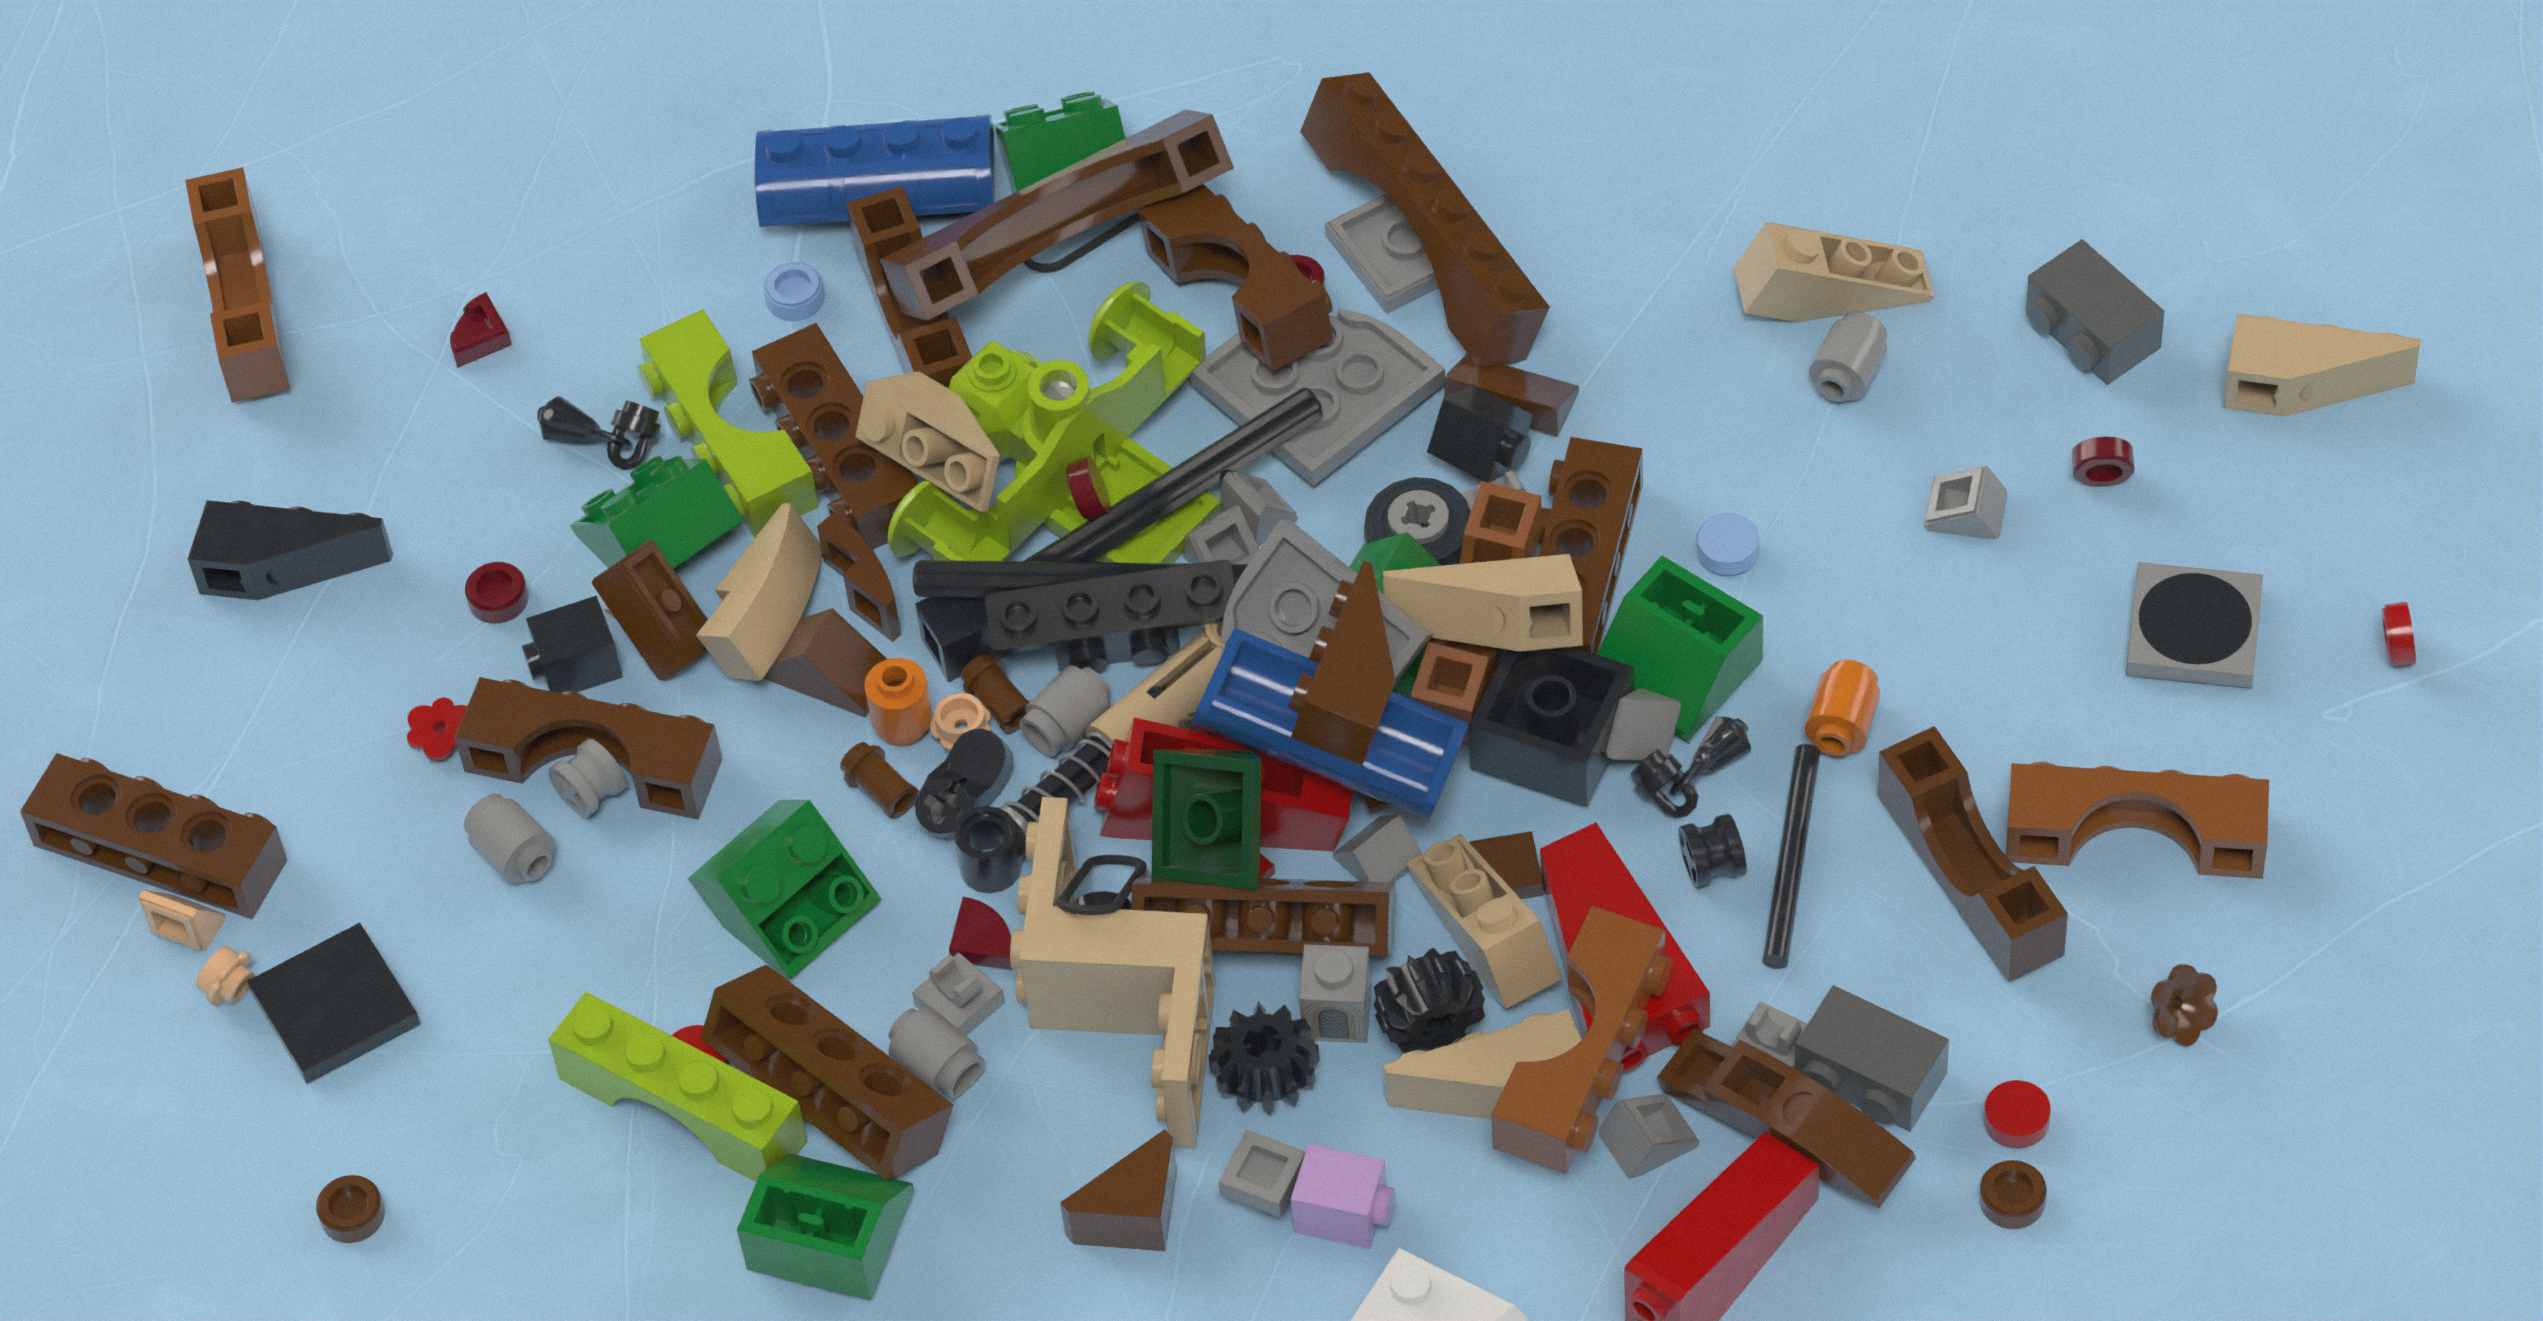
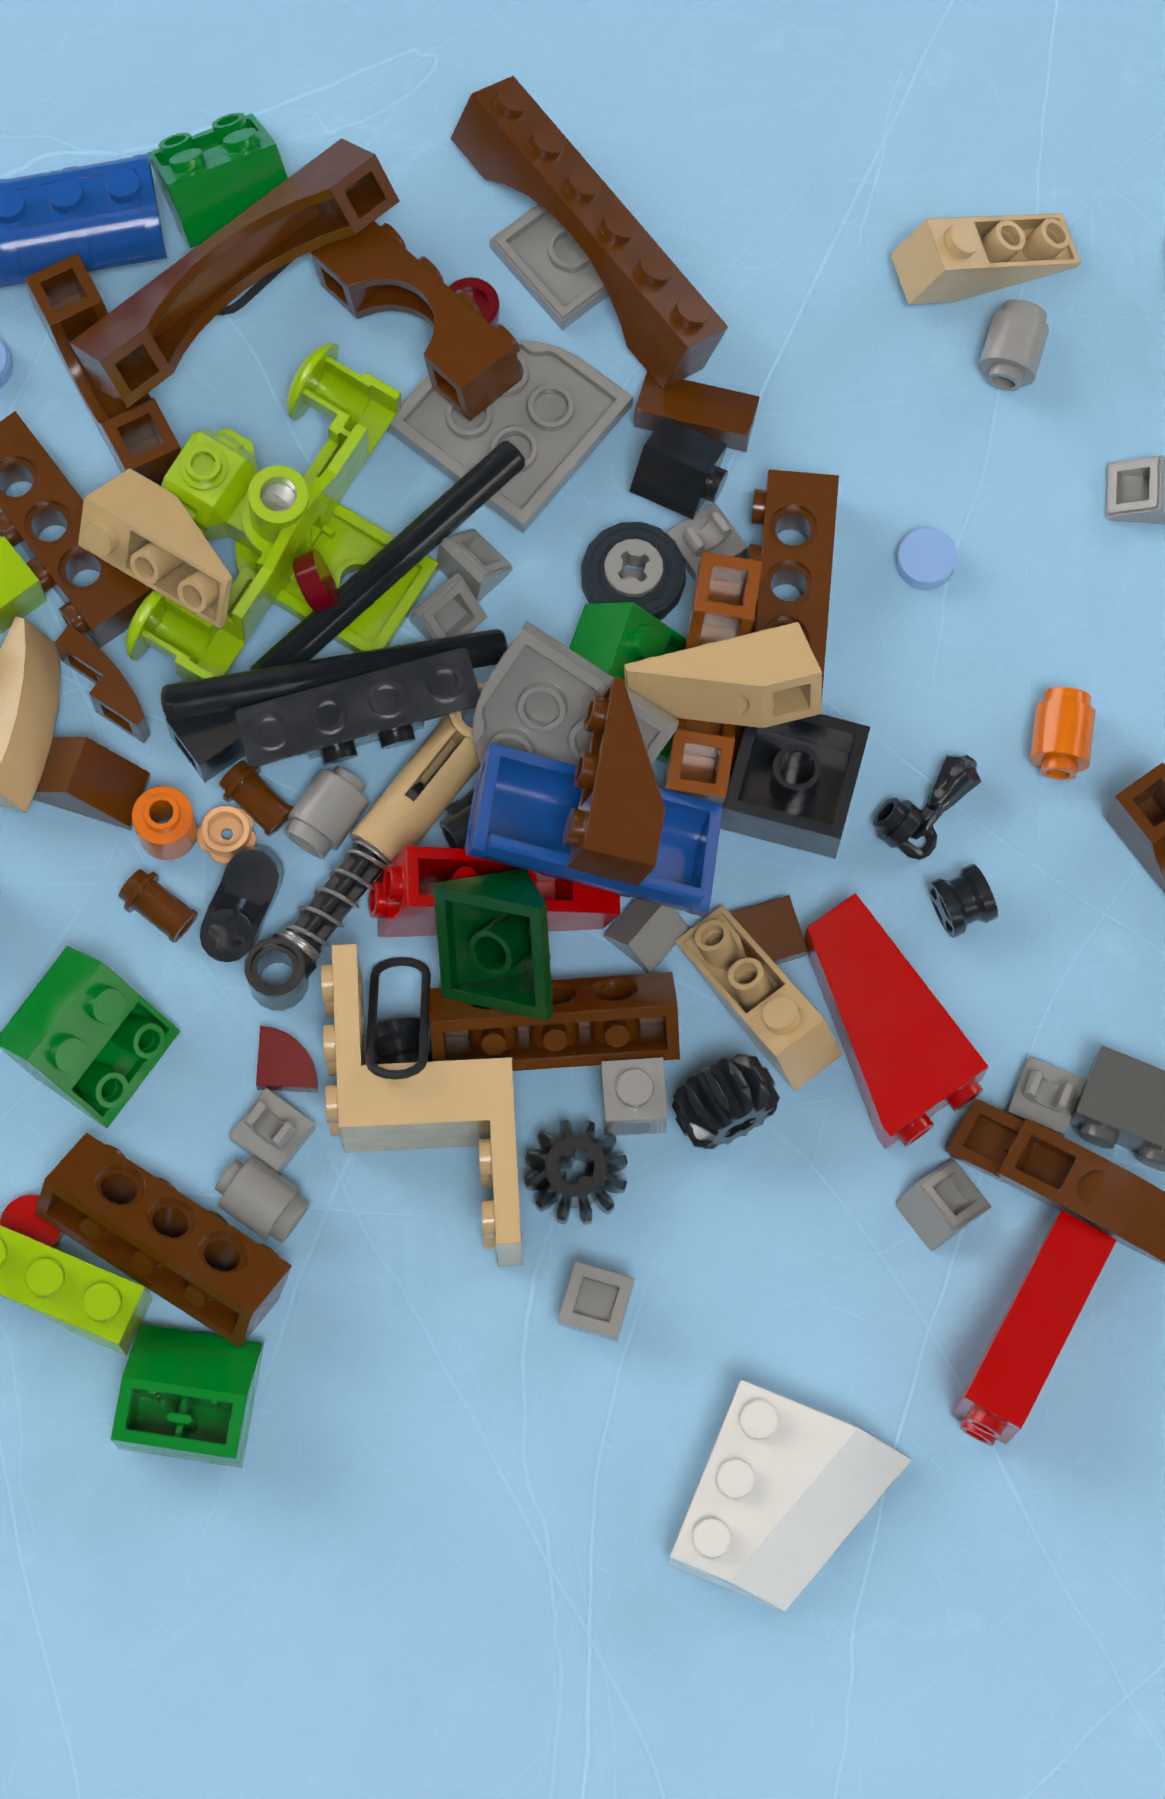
camera: 15 degrees left, 20 degrees up
reddish brown slope [1060,1129,1177,1251] -> none
lavender brick [1290,1144,1395,1249] -> none
tan slope [1383,1009,1581,1119] -> none
dark orange arch [1491,906,1672,1175] -> none
green slope [1597,555,1763,742] -> none
light grey slope [1605,688,1681,760] -> none
black bar [1762,744,1820,969] -> none

